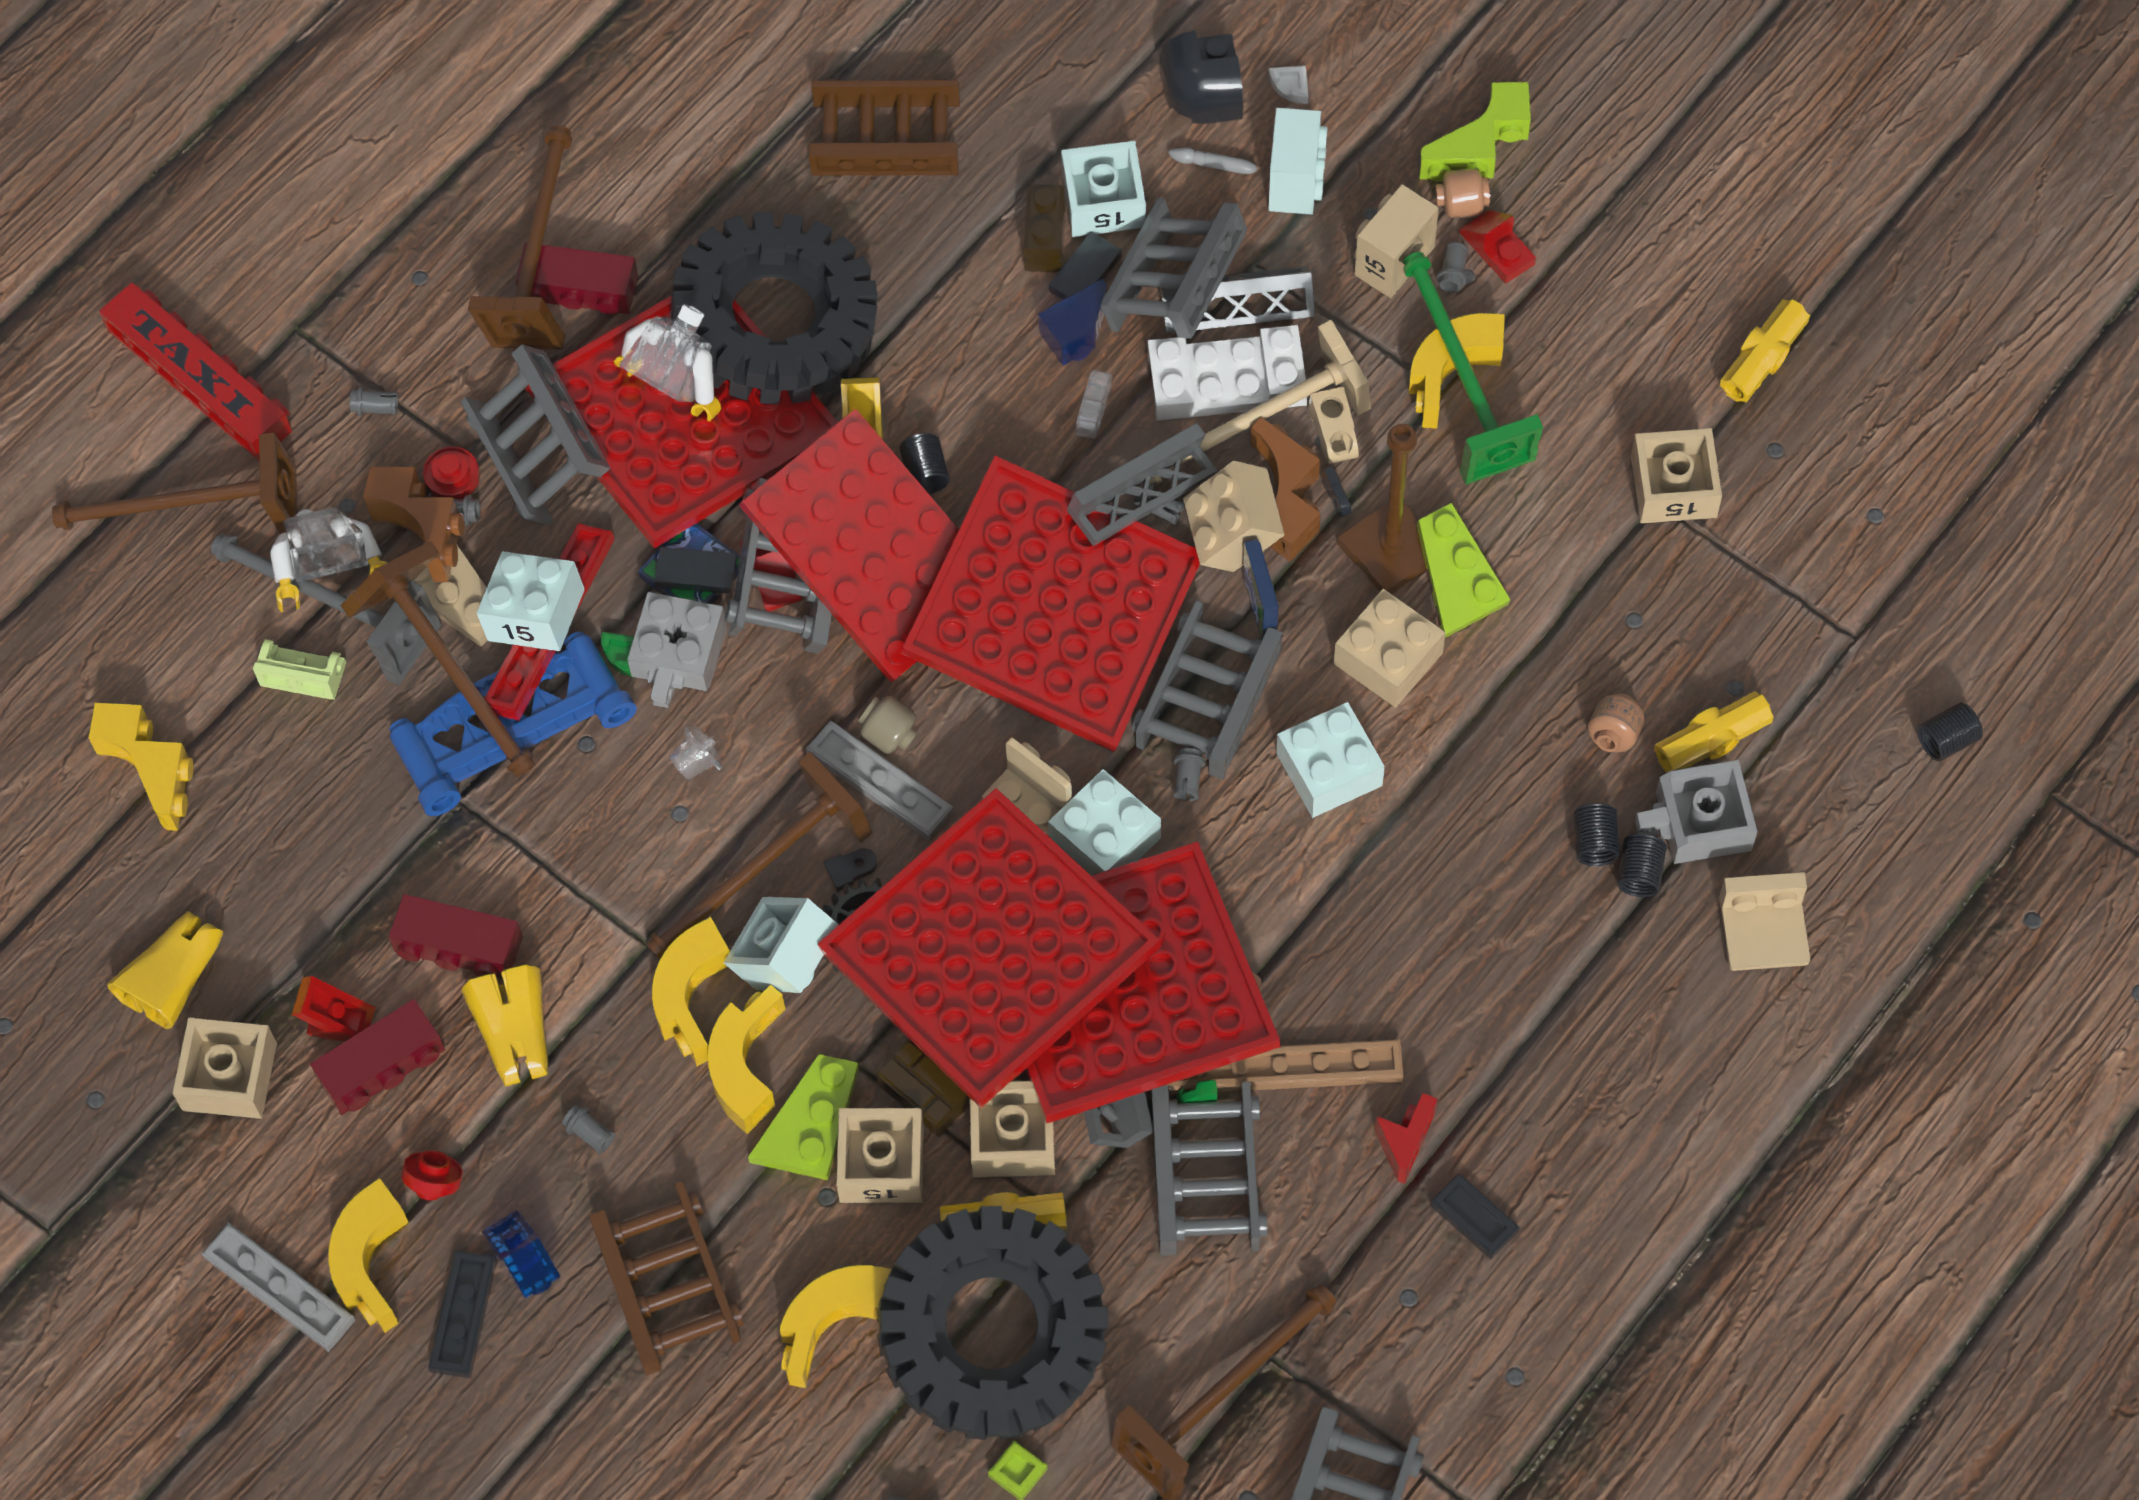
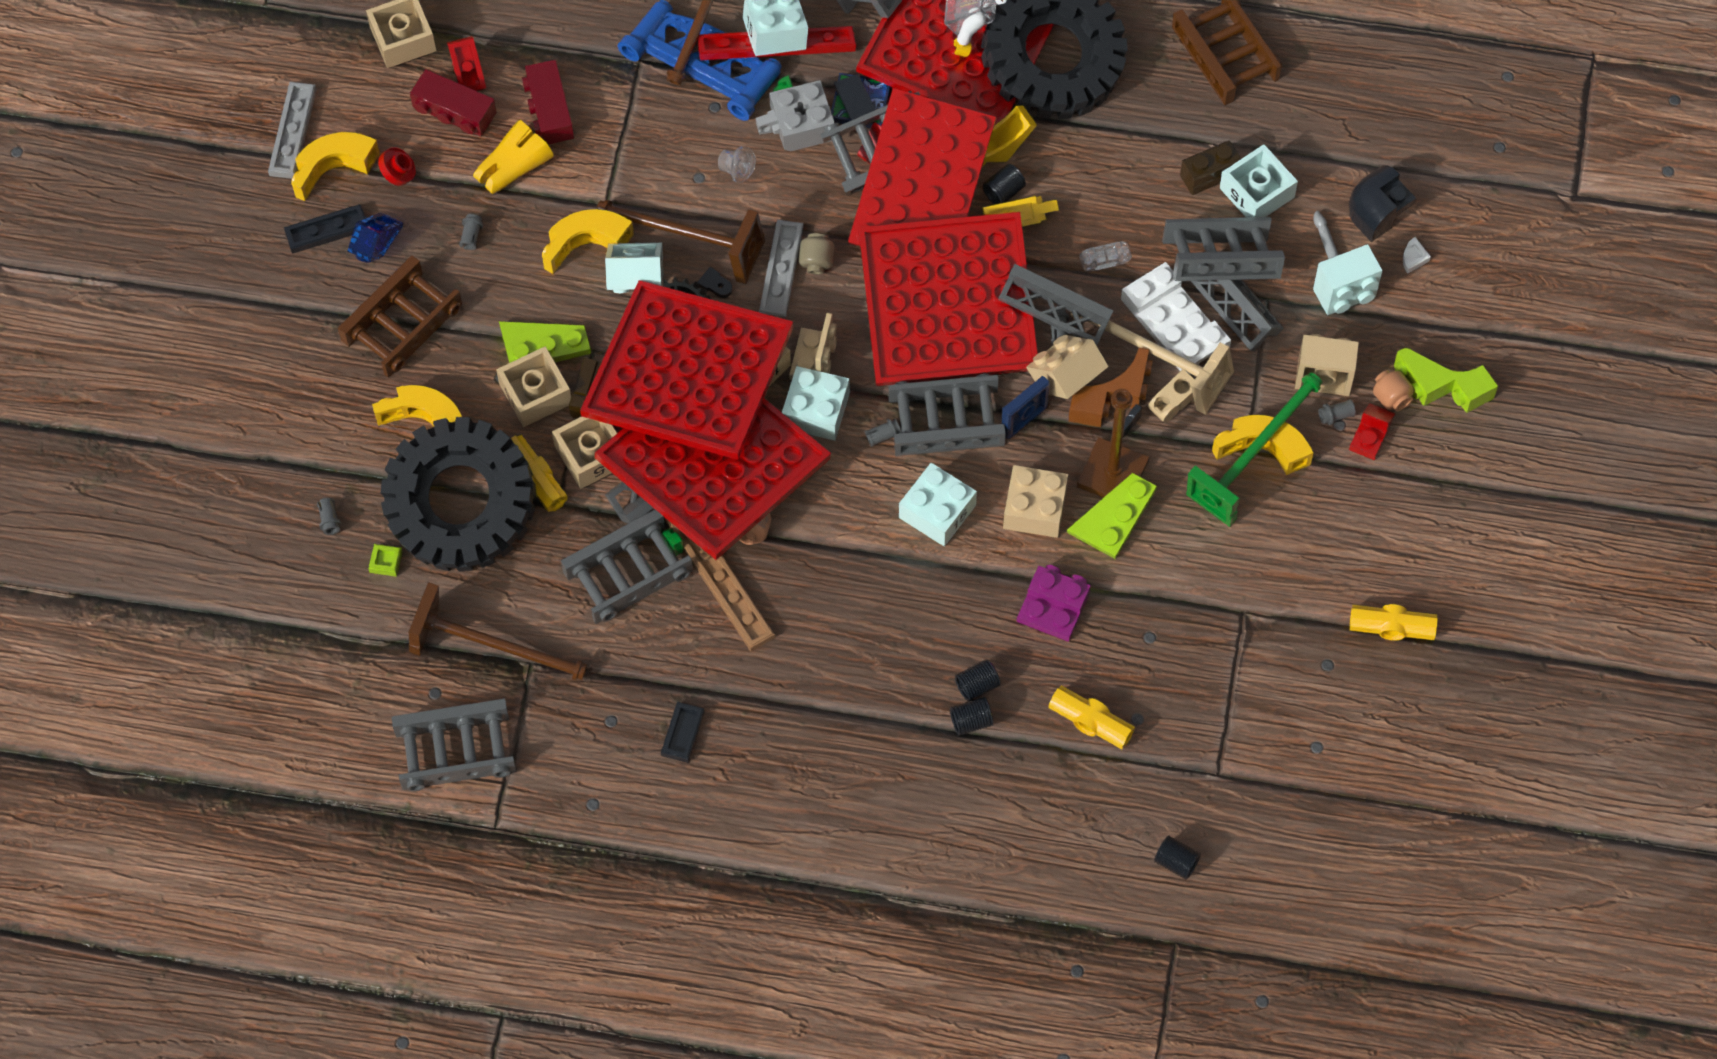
camera: 60 degrees right, 0 degrees up
yellow arch [708,985,786,1134] -> none
clear blue slope [1038,279,1107,366] -> none
black tile [1049,232,1122,309] -> none
red slope [1375,1093,1438,1184] -> none
nougat head [1588,694,1645,753] -> none
tan brick [1631,428,1722,523] -> none
light grey hinge [1635,760,1757,864] -> none
tan bracket [1719,872,1810,971] -> none
none -> yellow hinge [982,196,1059,227]
none -> magenta plate [1017,565,1091,642]

